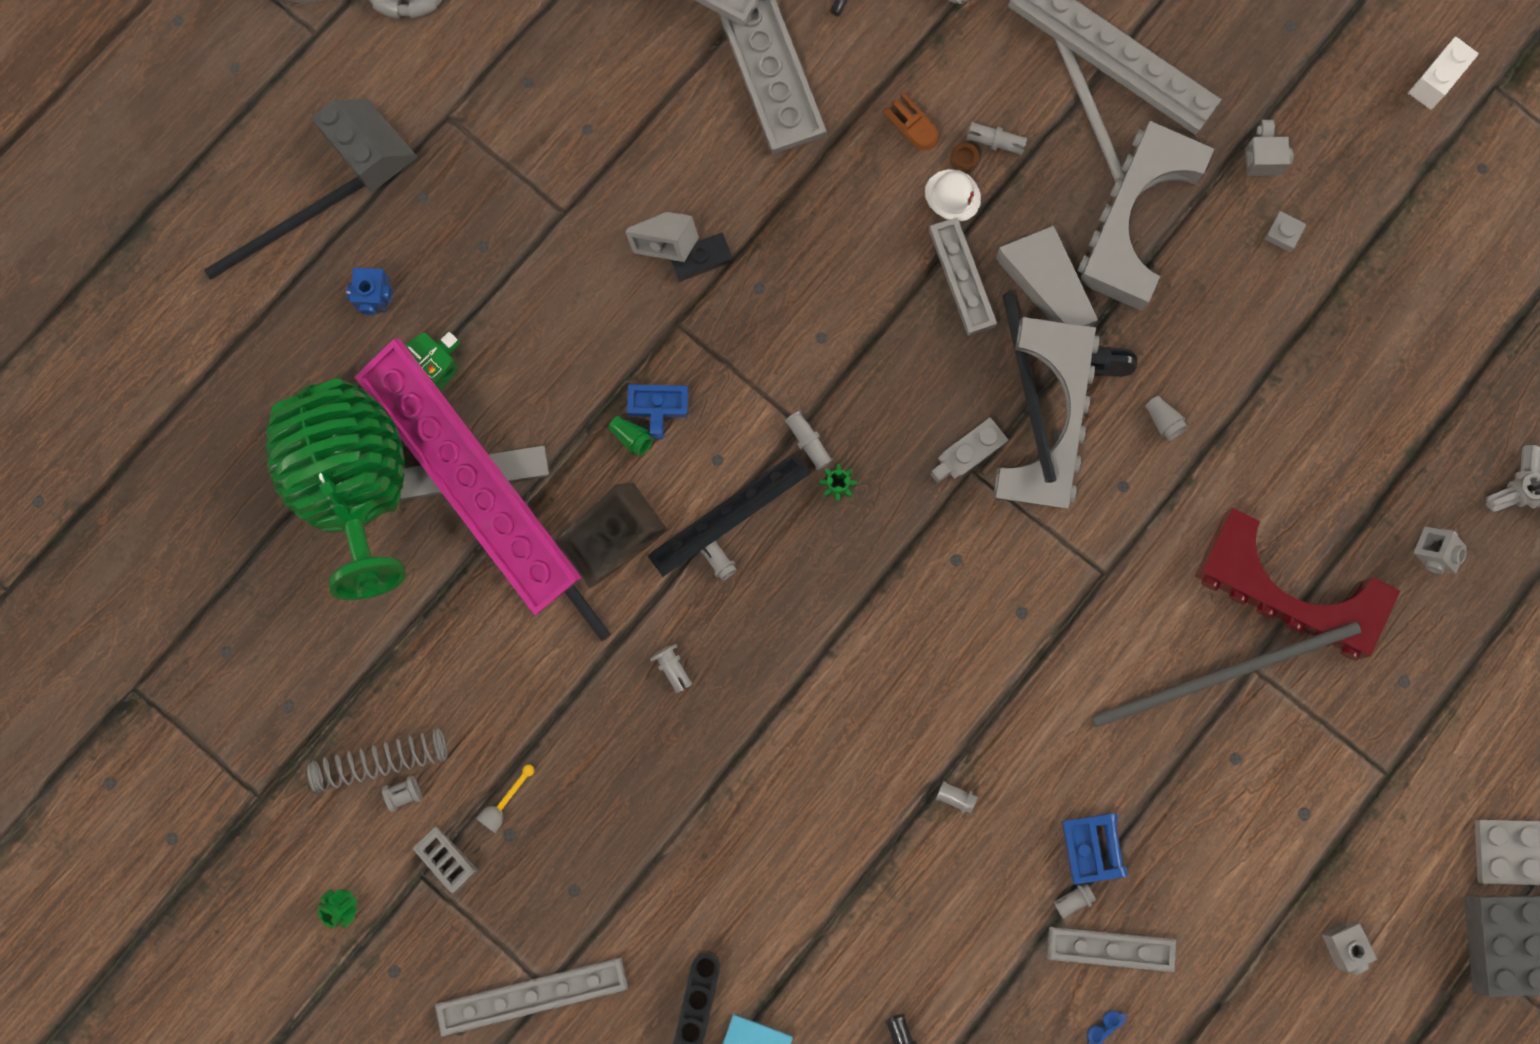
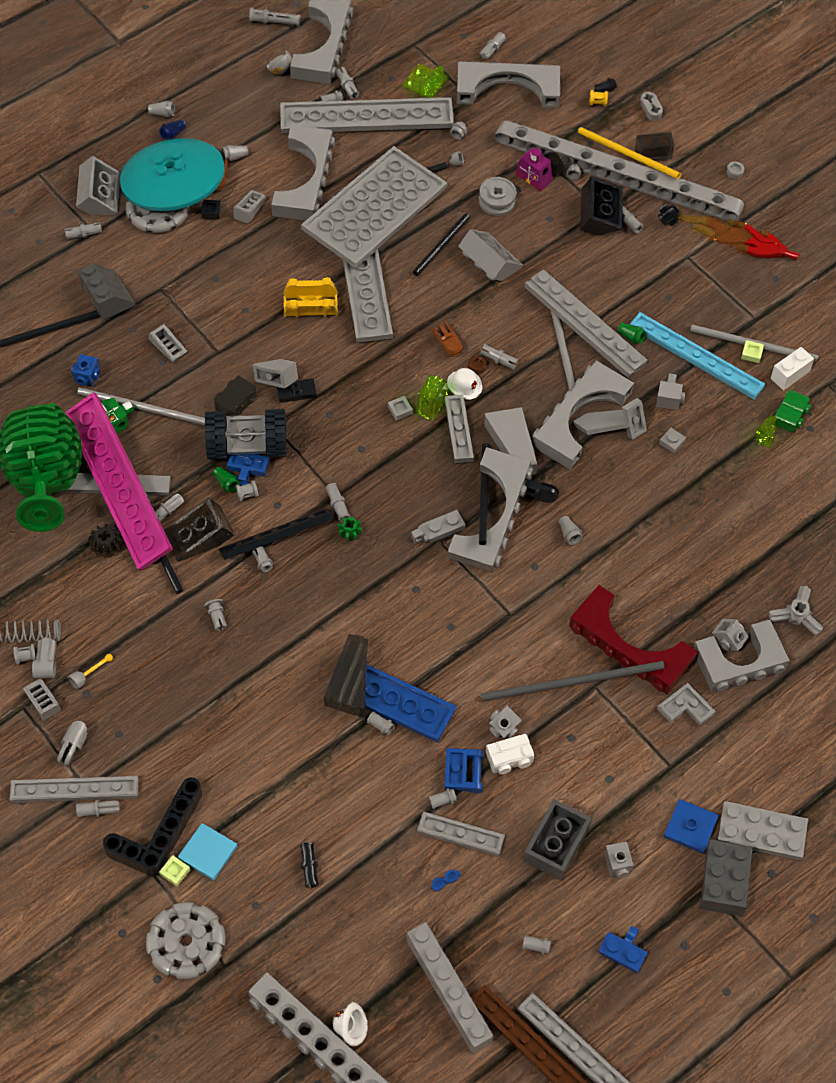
camera: 10 degrees right, 20 degrees down
none -> light grey piece [32,638,56,678]
none -> light grey arm [57,721,87,766]
none -> light grey pin [65,222,102,240]
none -> light grey axle [76,800,120,817]
none -> light grey piece [77,387,205,426]
none -> clear smoke gear [88,524,123,558]
none -> light grey slope [148,324,187,362]
none -> light grey axle [155,493,184,521]
none -> plate [205,409,287,460]
none -> clear smoke brick [214,375,257,416]
none -> light grey bush [235,480,259,502]
none -> yellow piece [284,277,338,317]
none -> clear smoke slope [324,634,368,718]
none -> blue plate [328,655,456,743]
none -> light grey plate [388,396,413,421]
none -> clear neon green torso [416,374,448,421]
none -> white brick [486,734,534,774]
none -> light grey brick [489,706,522,738]
none -> dark grey brick [523,799,592,881]
none -> light grey piece [573,398,647,440]
none -> green cone [618,322,646,344]
none -> medium azure tile [630,312,765,400]
none -> light grey tile [657,683,716,726]
none -> blue plate [663,799,719,854]
none -> light grey piece [690,325,818,362]
none -> light grey arch [693,619,789,692]
none -> yellowish green plate [741,340,764,363]
none -> clear neon green bracket [755,414,777,448]
none -> green brick [773,389,811,433]

